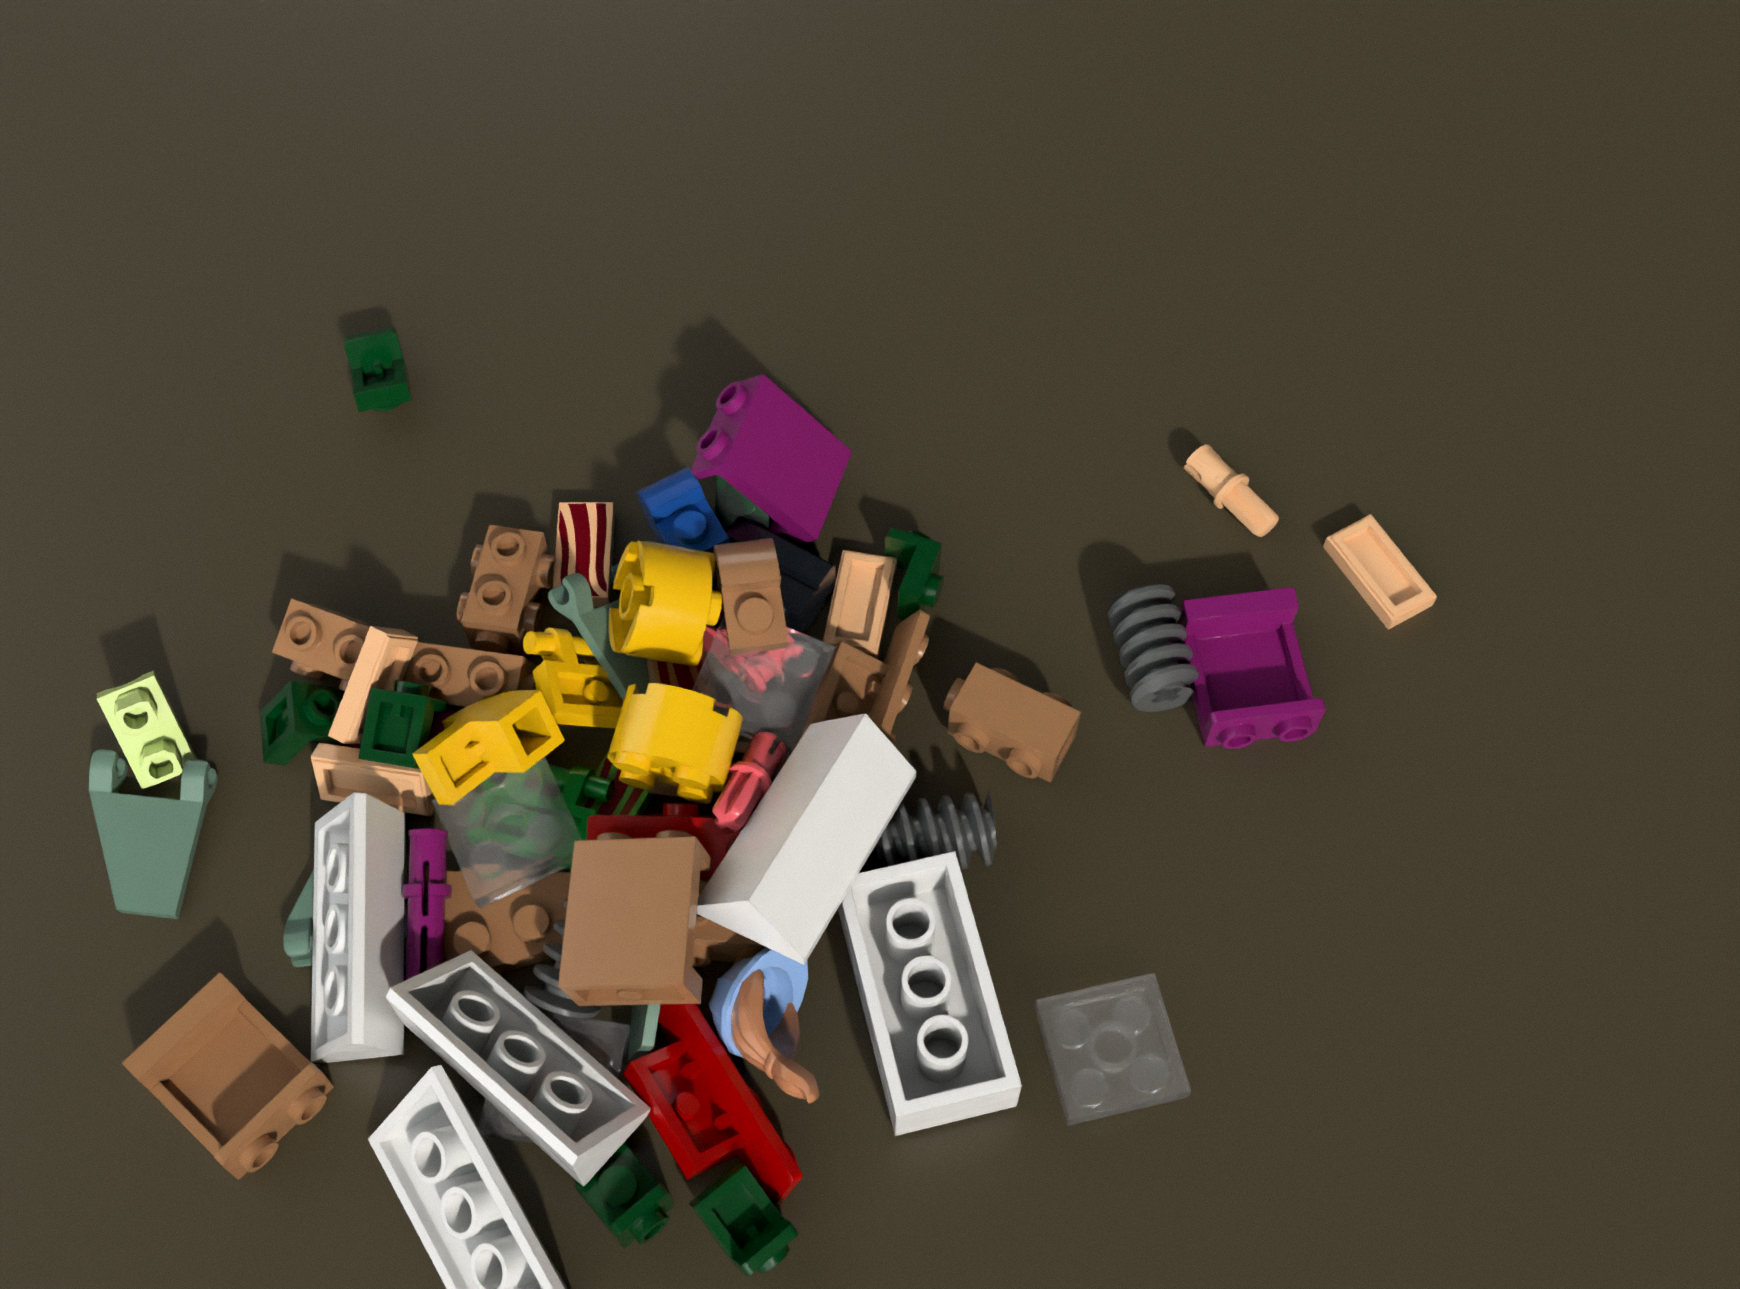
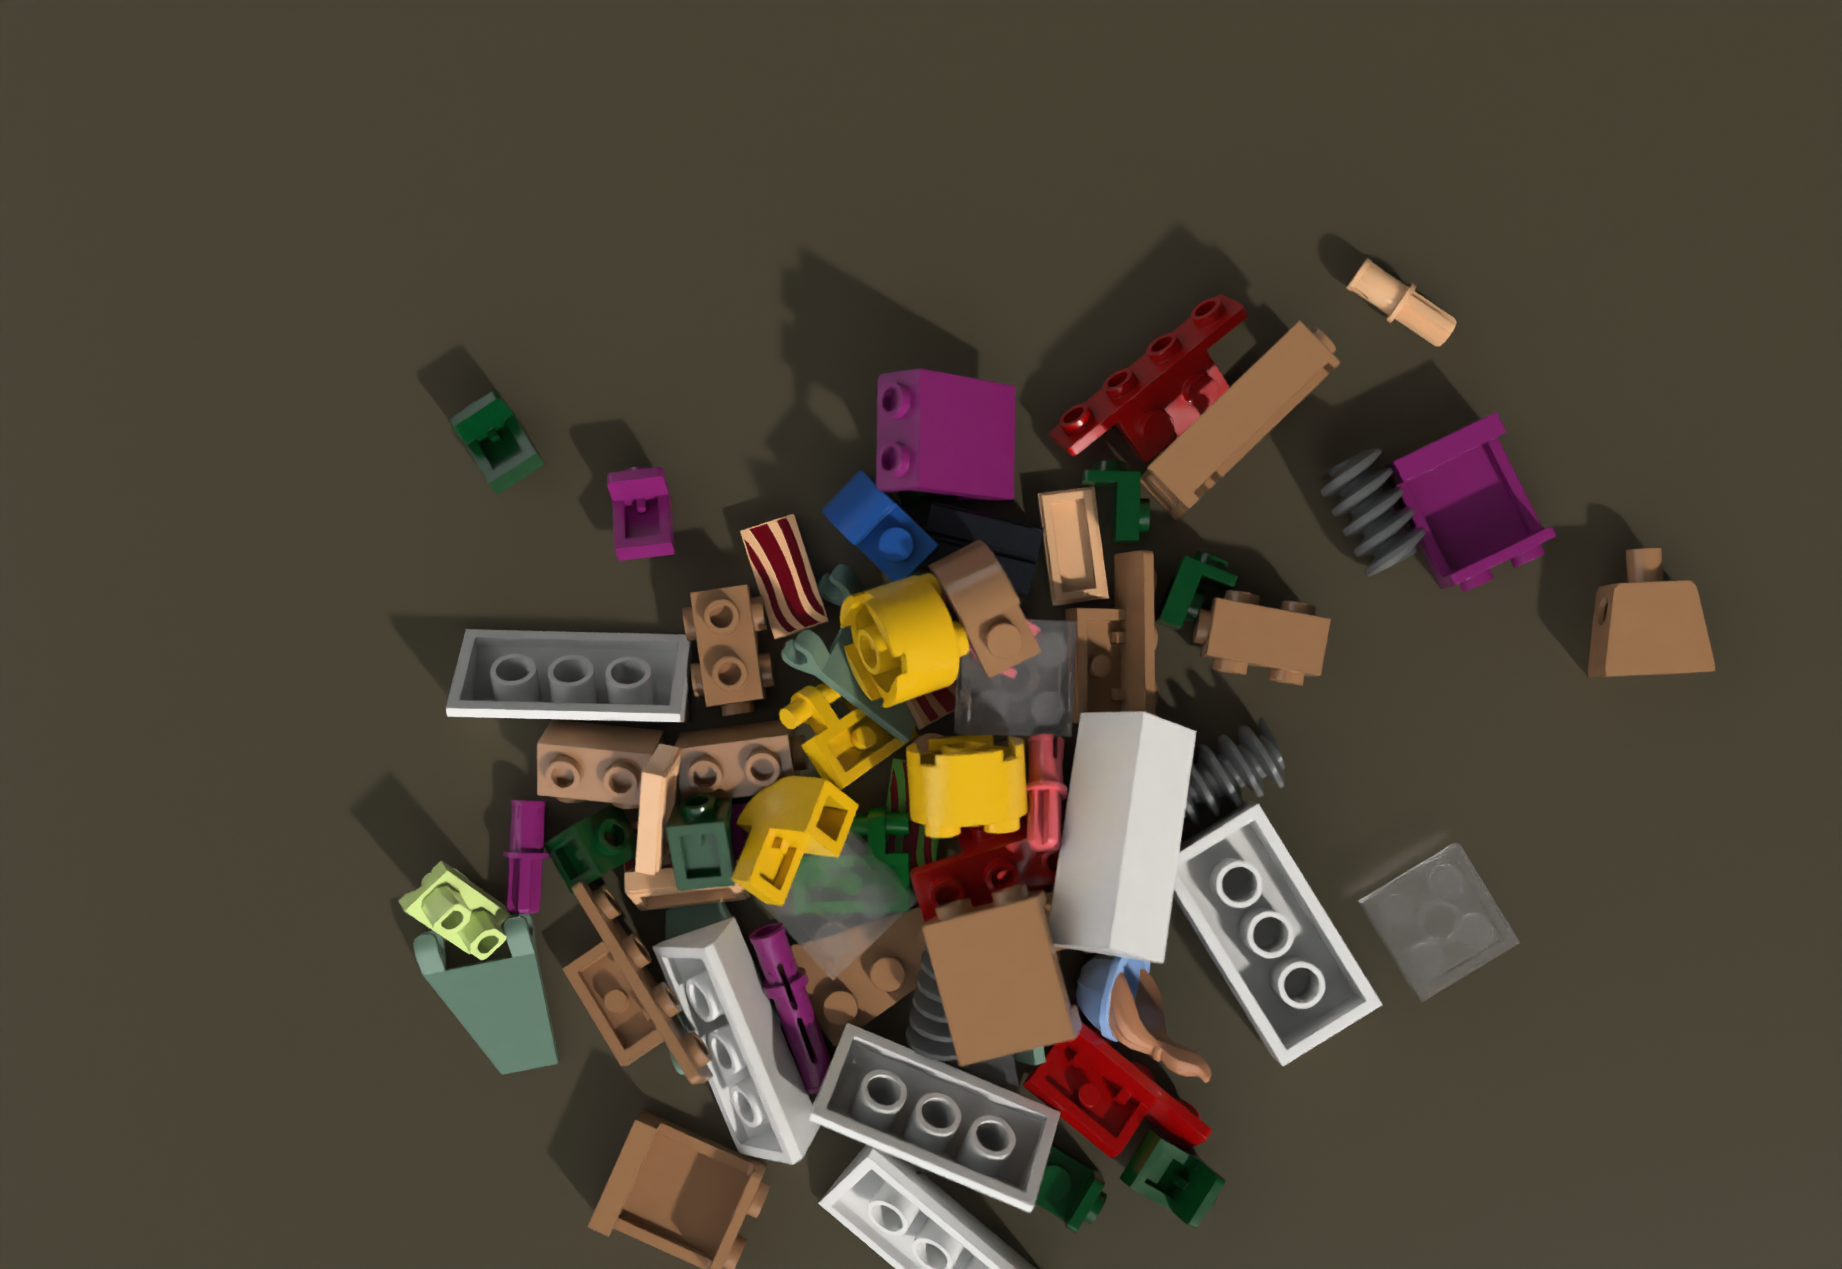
camera: 15 degrees left, 25 degrees up
light nougat tile [1323,514,1437,630] -> none
none -> white slope [446,629,692,722]
none -> magenta axle [503,800,549,914]
none -> medium nougat bracket [562,880,713,1084]
none -> magenta bracket [607,466,675,561]
none -> red bracket [1048,294,1249,463]
none -> medium nougat door [1141,321,1341,521]
none -> dark green bracket [1154,551,1238,630]
none -> medium nougat torso [1588,548,1715,678]

